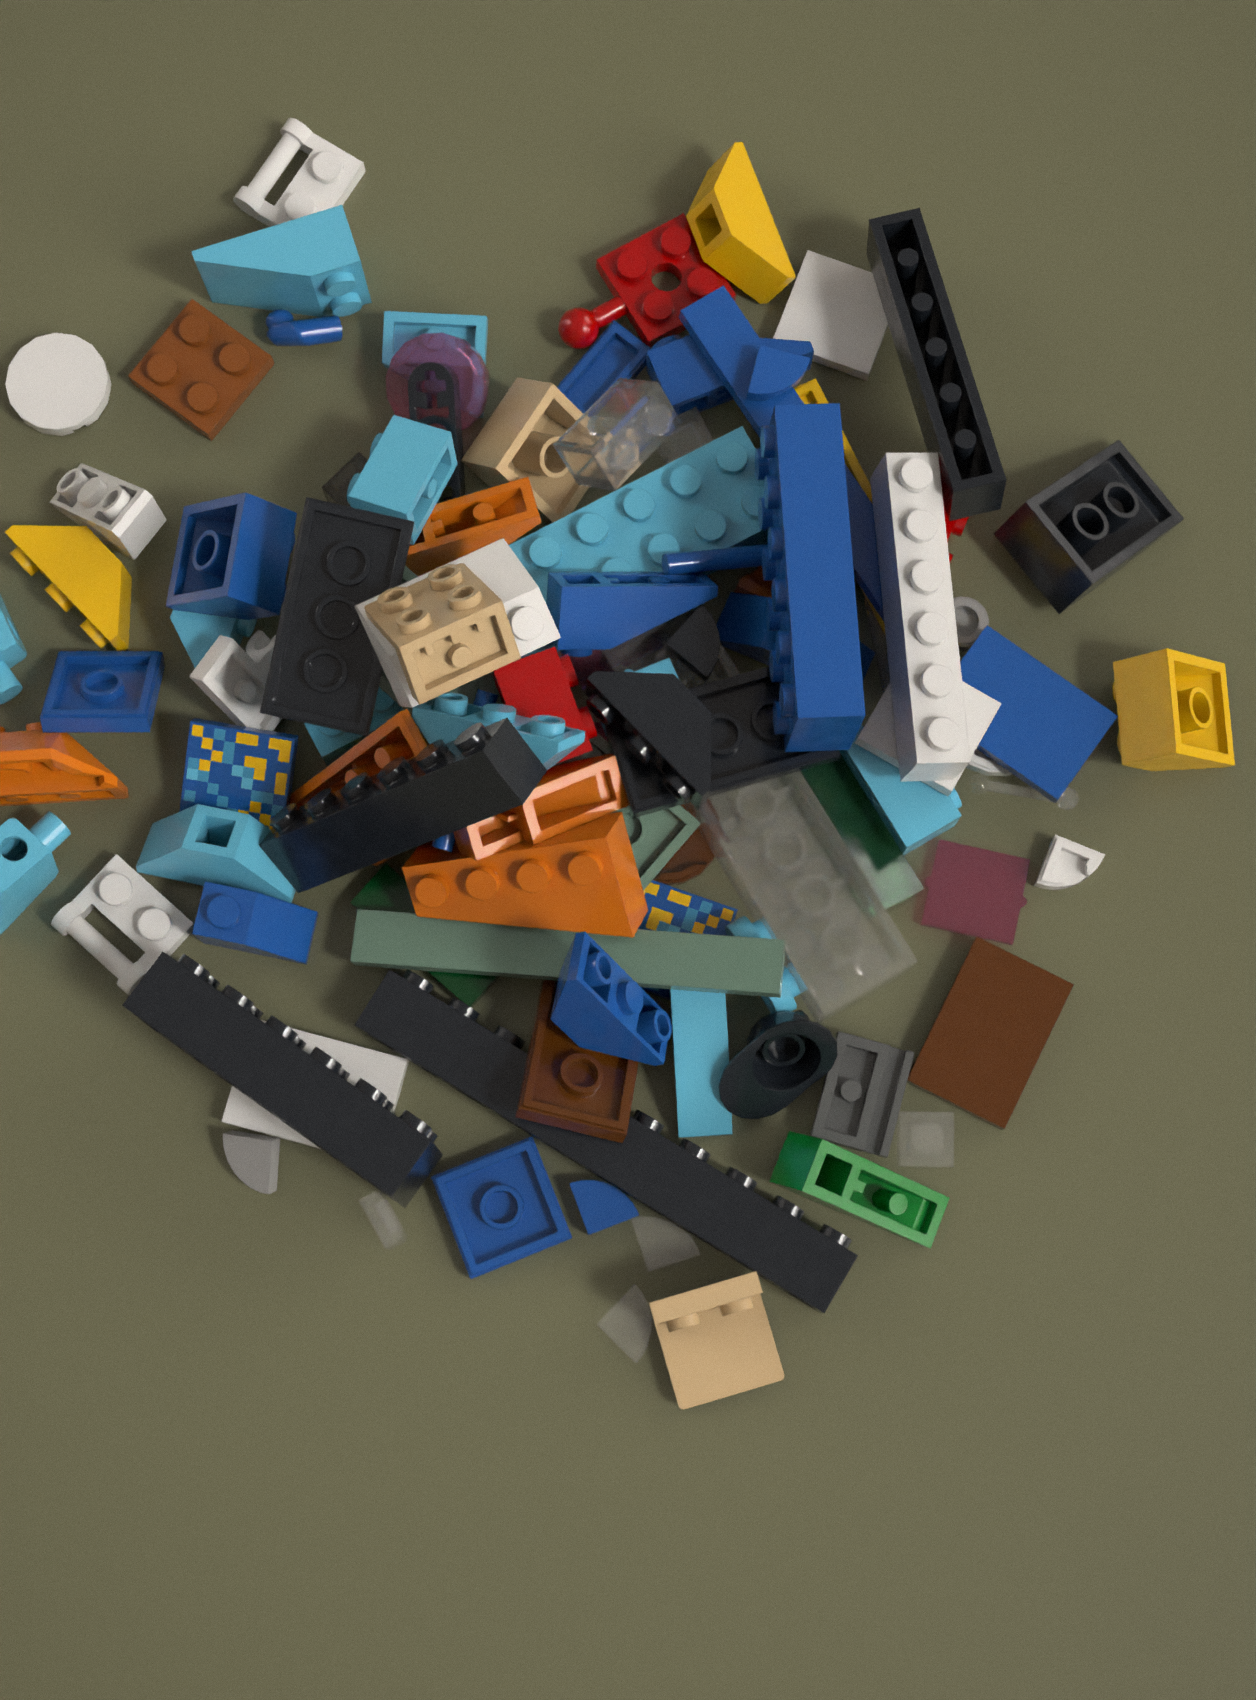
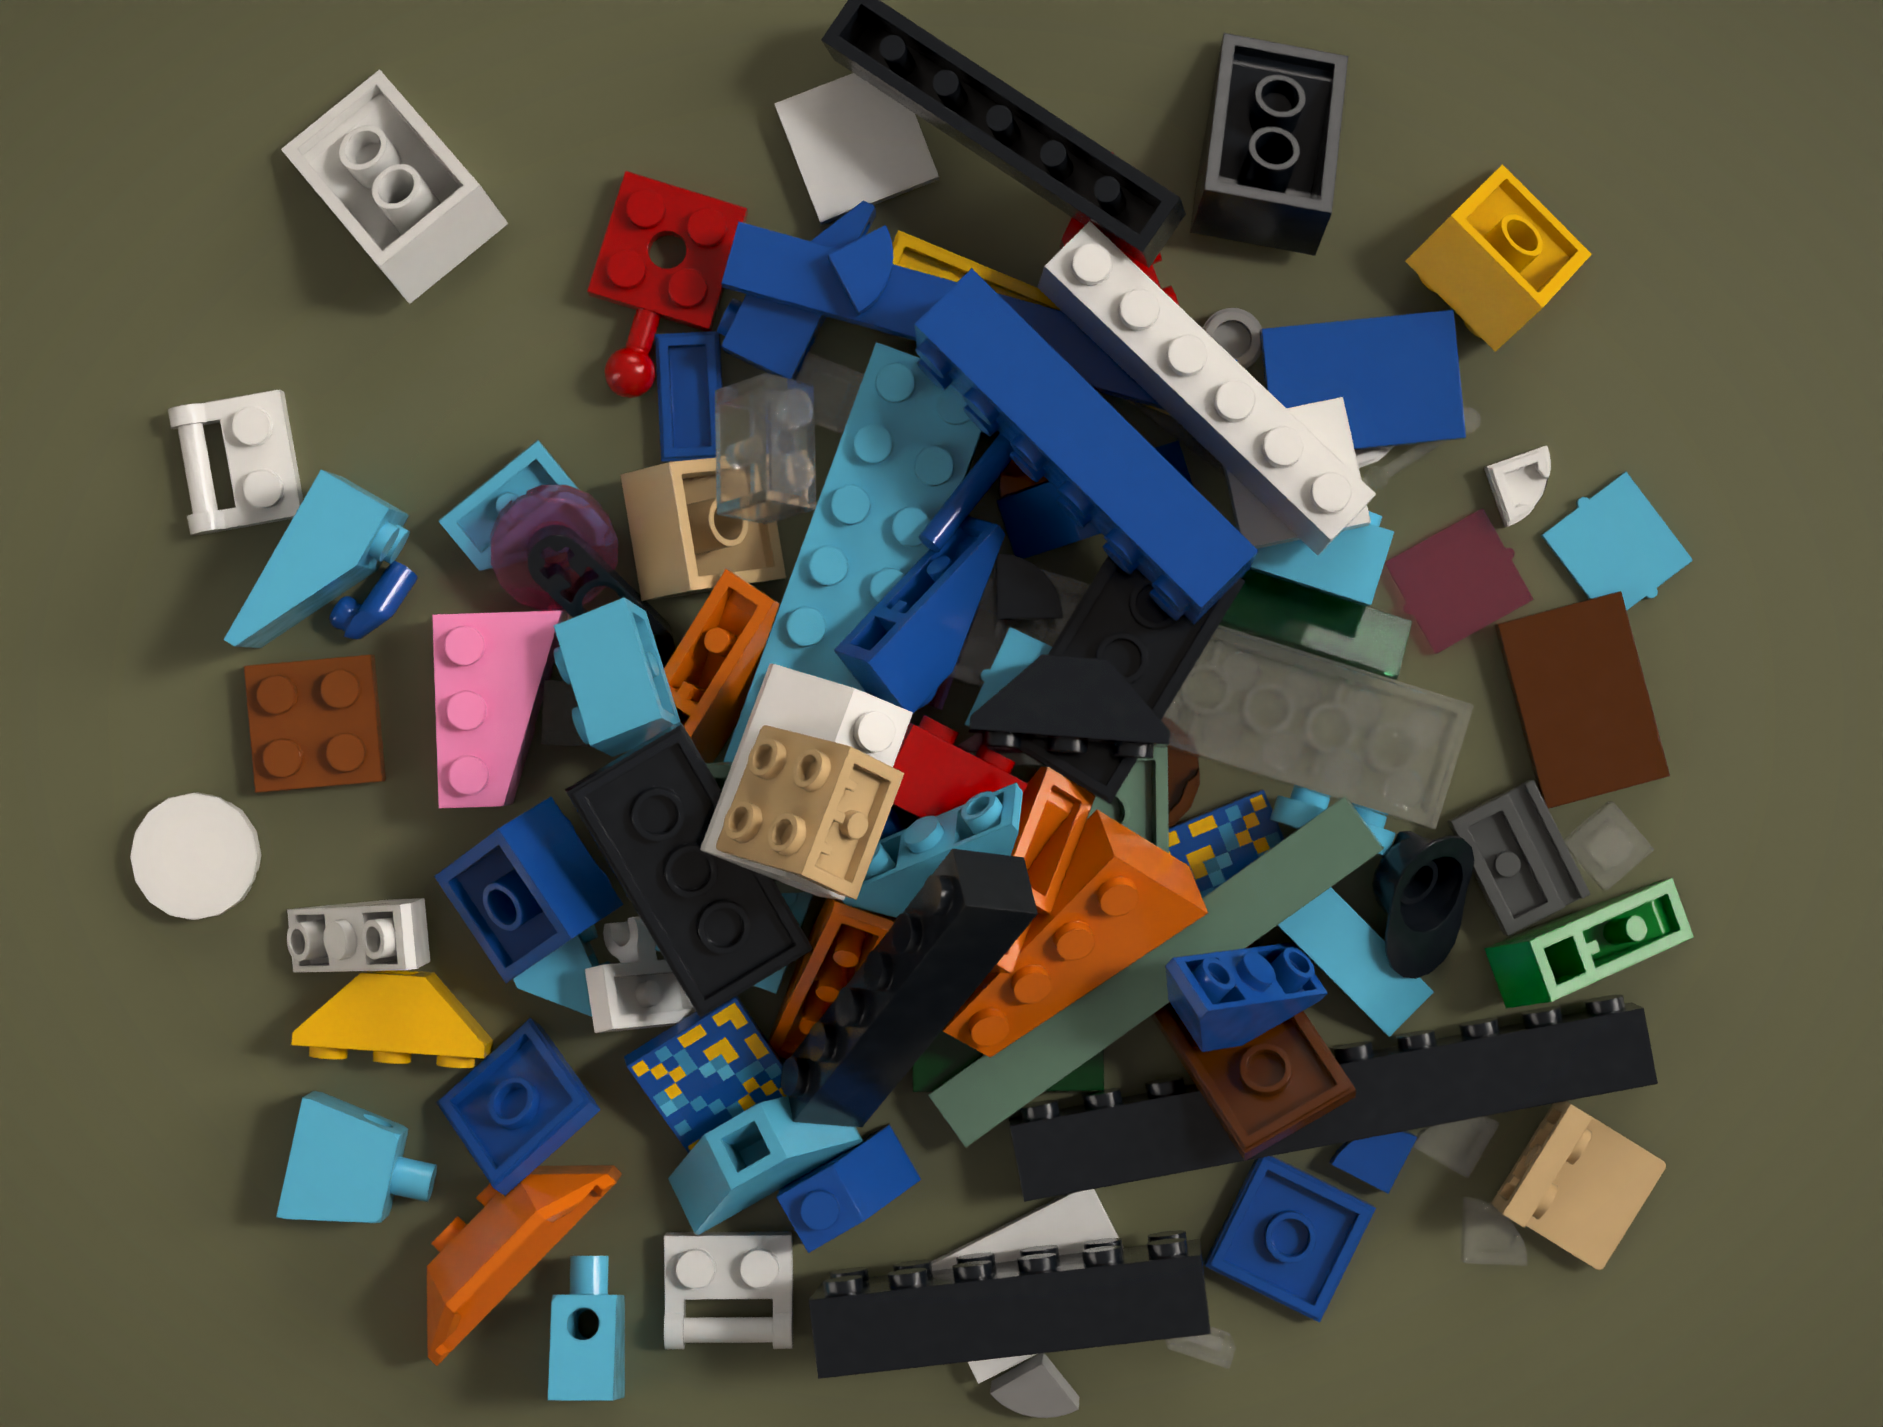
camera: 40 degrees left, 10 degrees up
yellow slope [686,142,796,304] -> none
none -> white slope [281,69,508,304]
none -> bright pink wedge [432,611,569,808]
none -> medium azure piece [1541,472,1693,611]

